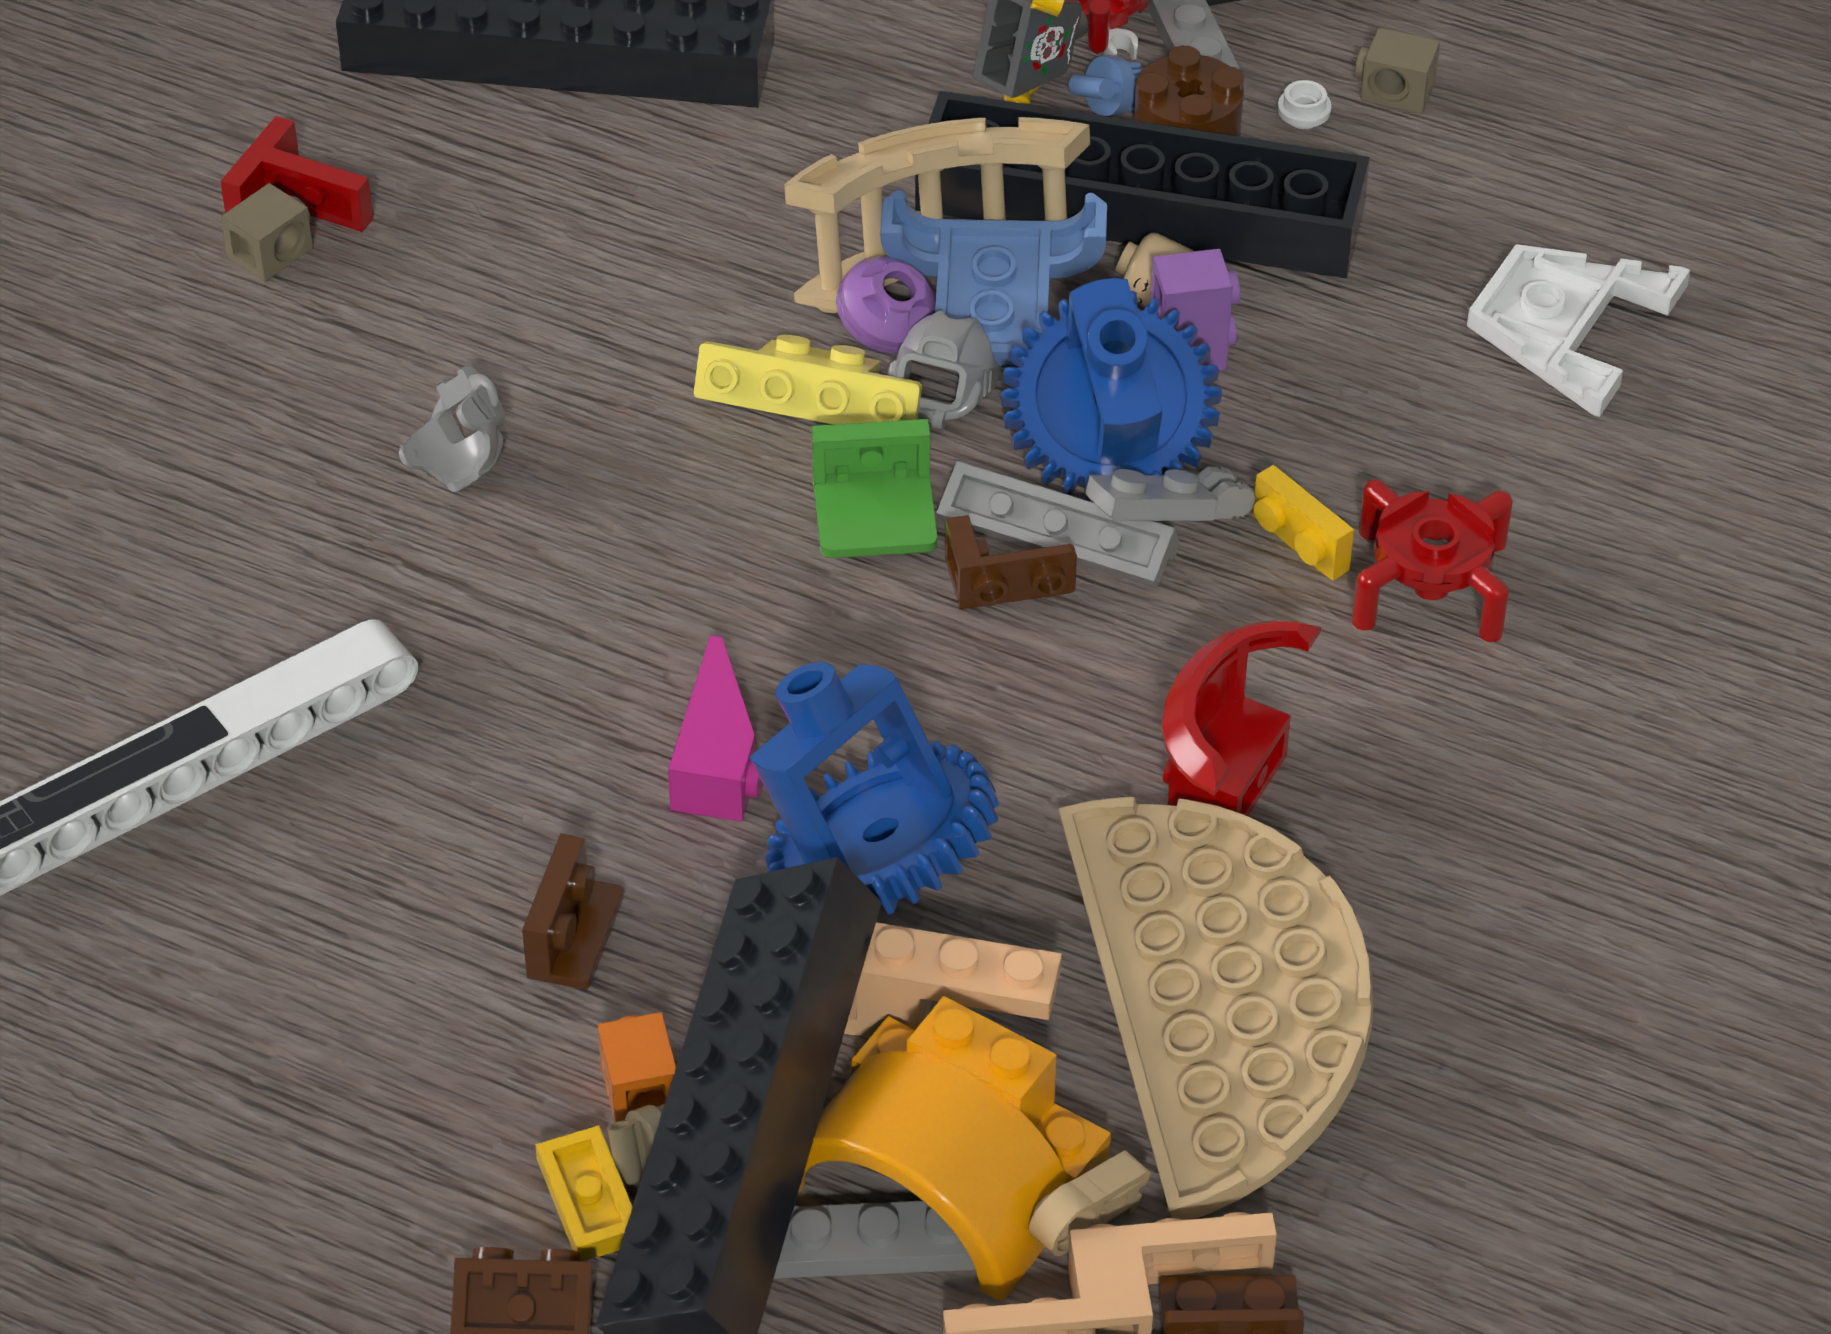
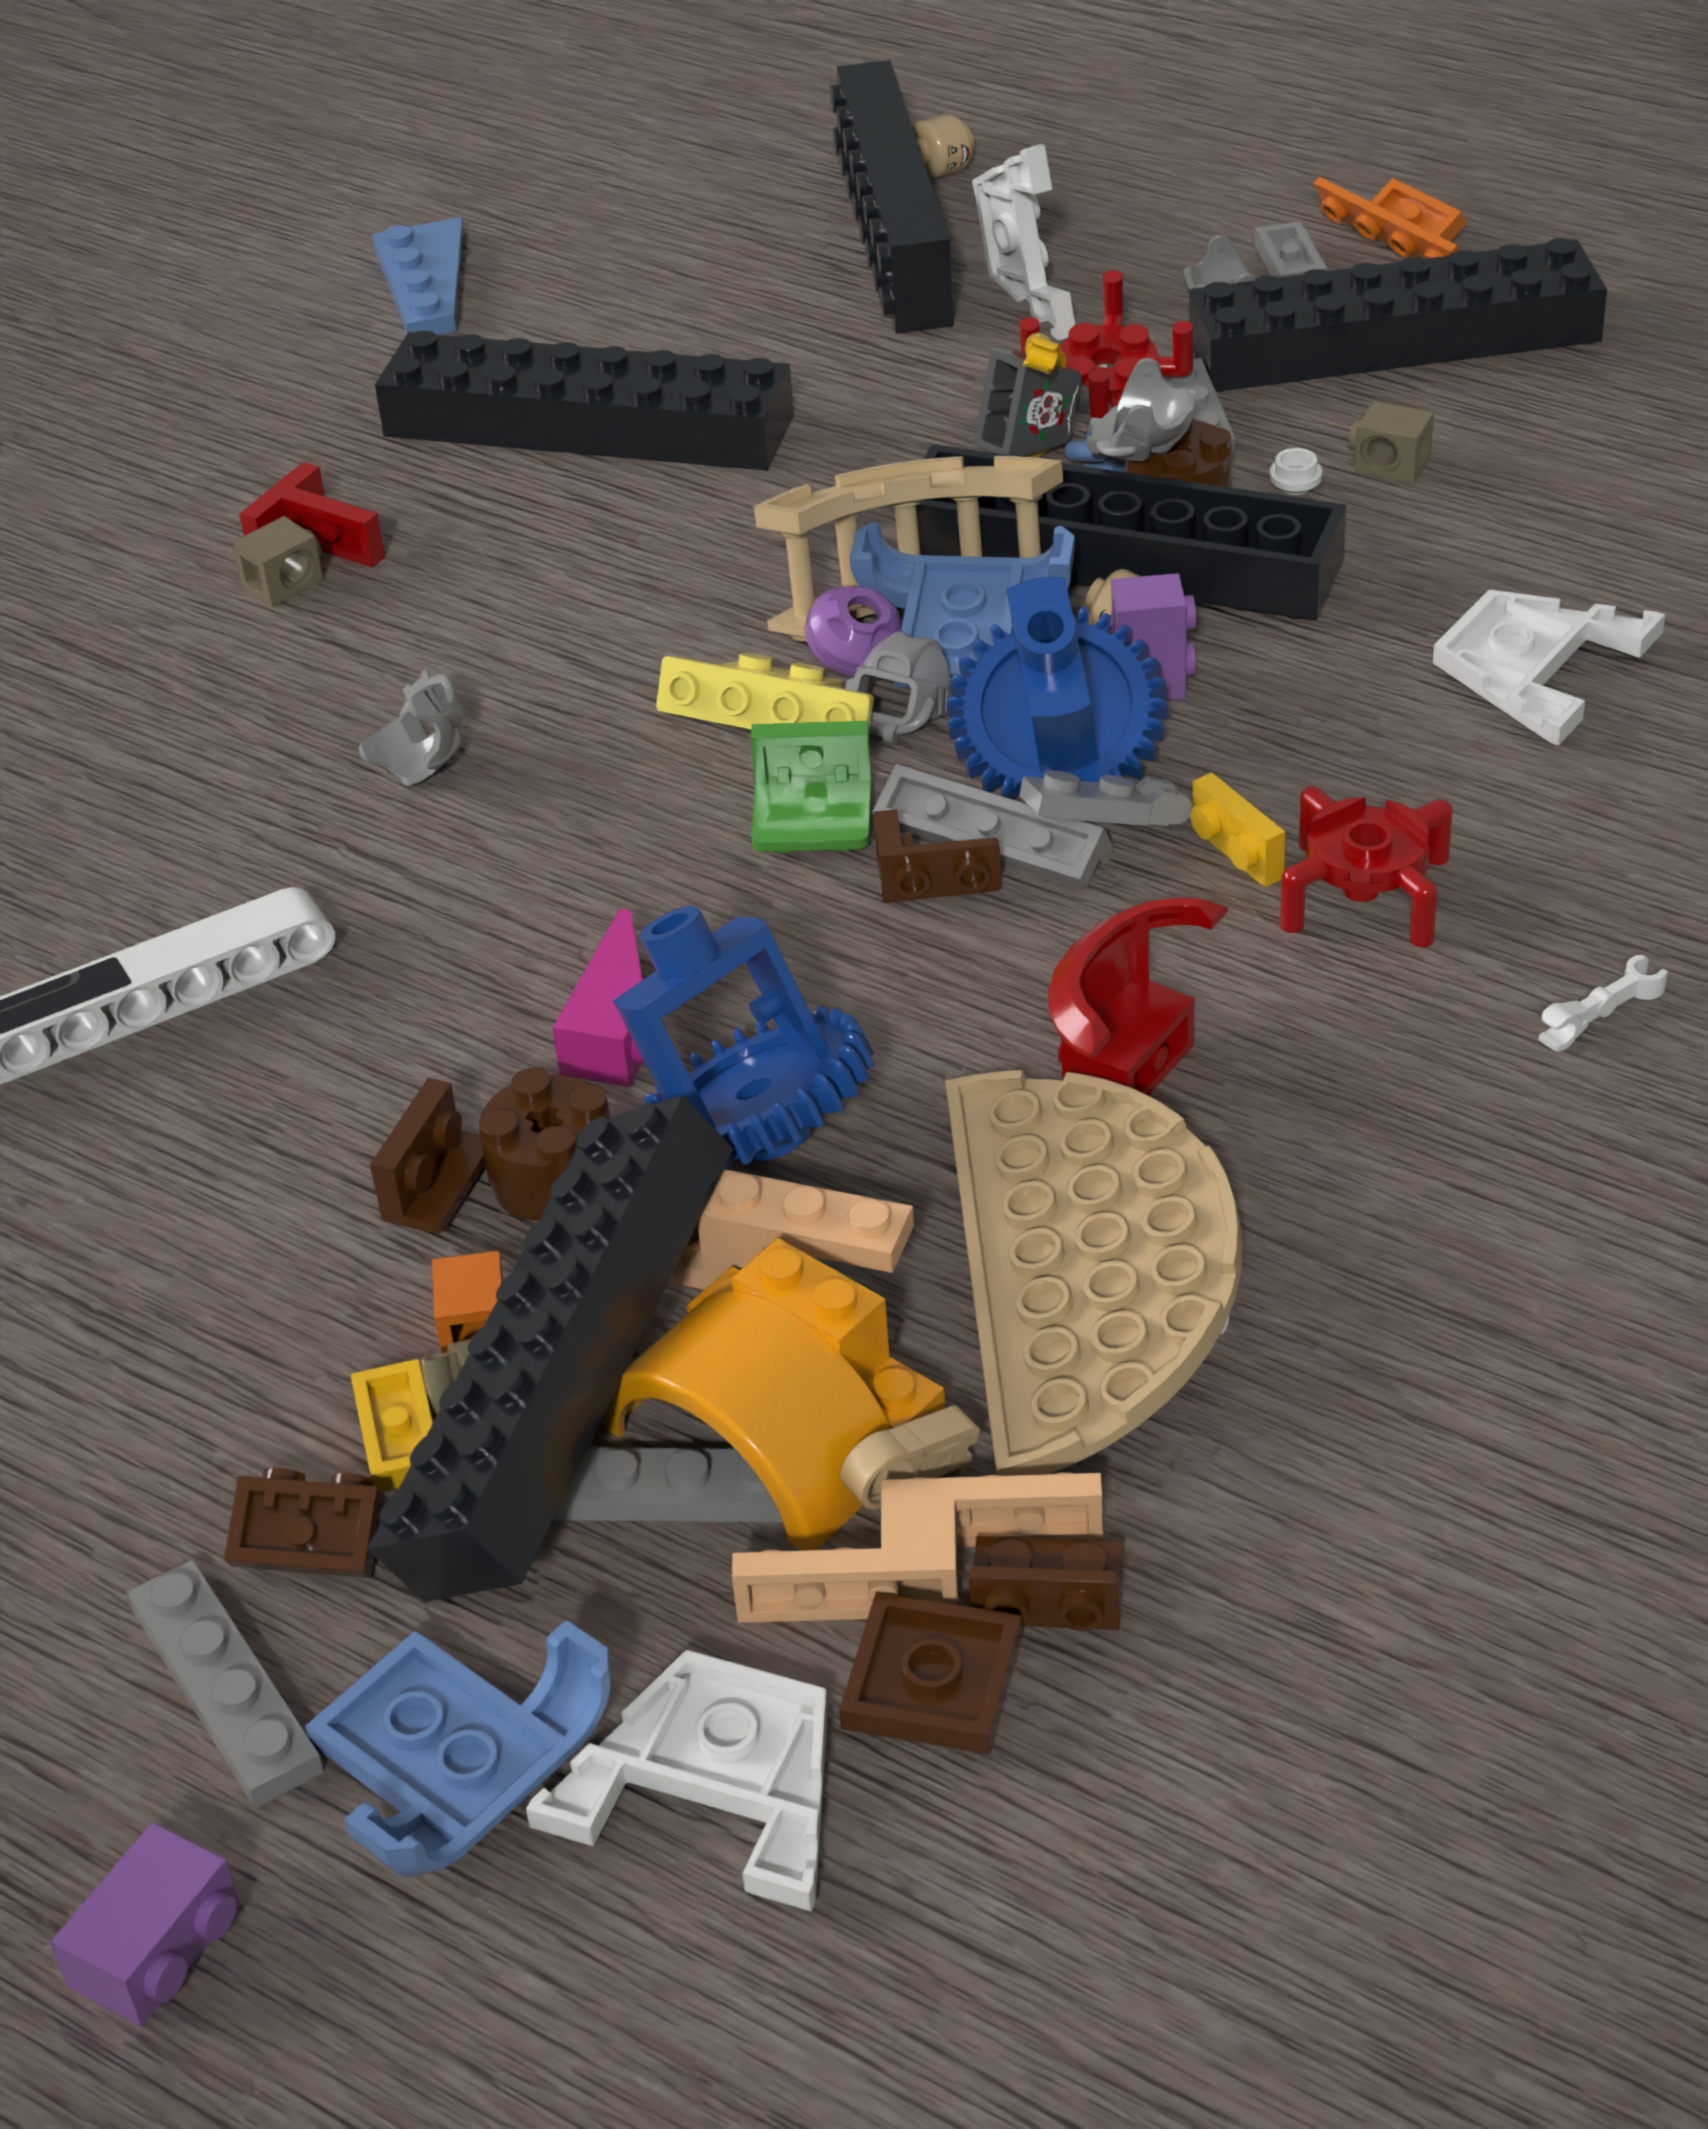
camera: 10 degrees right, 5 degrees down
none -> reddish brown brick [479,1067,610,1221]
none -> light grey helmet [1086,358,1196,461]
none -> white piece [1538,955,1668,1052]

